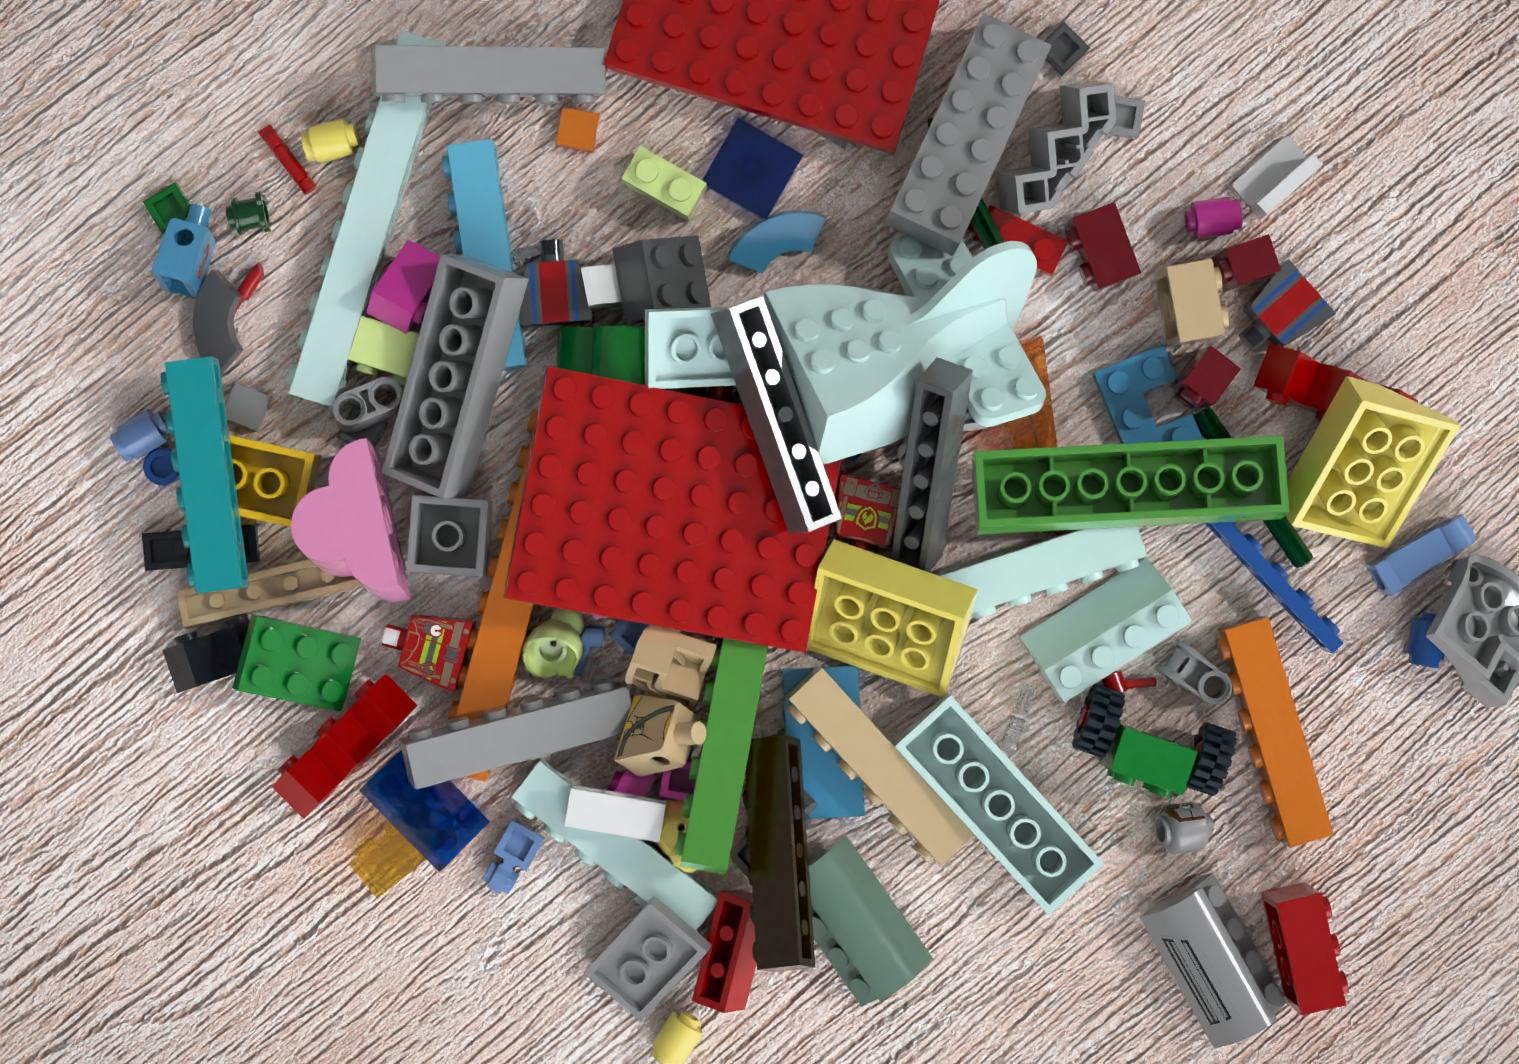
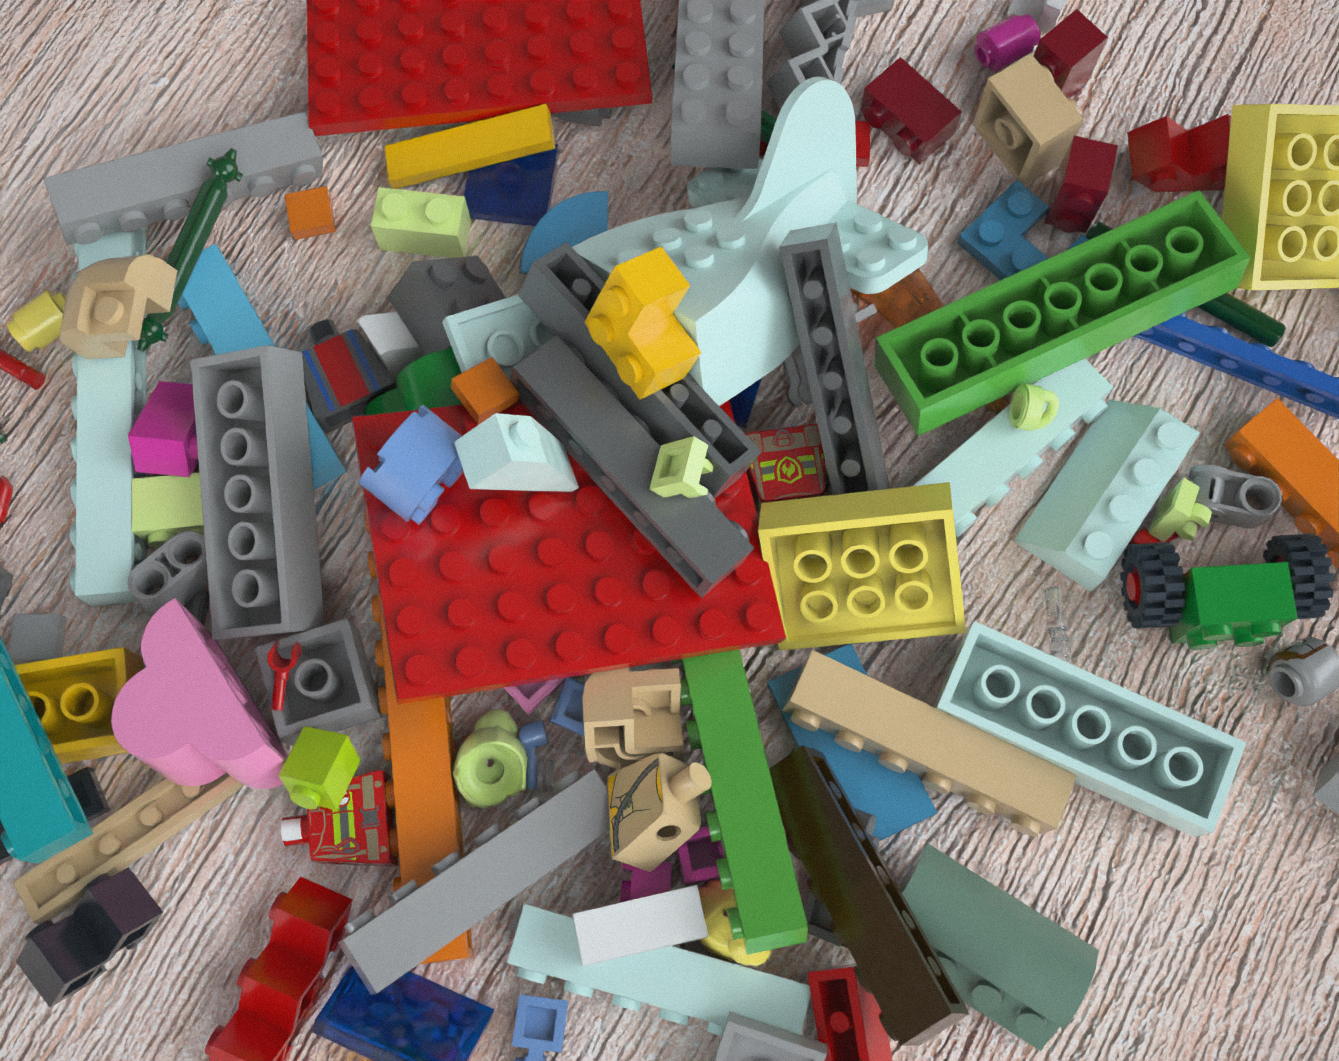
camera: 15 degrees left, 15 degrees down
green plate [232,614,361,712] -> none
torso [1239,259,1336,351] -> none
none -> tan brick [59,254,177,359]
none -> dark green wheel [137,148,243,352]
none -> red hand [267,639,302,711]
none -> lime brick [278,726,361,810]
none -> medium blue brick [359,405,464,525]
none -> yellow tile [385,104,555,189]
none -> orange tile [451,357,519,424]
none -> light aqua slope [454,413,579,492]
none -> dark grey brick [510,335,754,599]
none -> yellow brick [584,246,702,400]
none -> yellowish green tile [650,436,713,498]
none -> yellowish green tile [1009,384,1059,431]
none -> yellowish green tile [1148,478,1212,542]

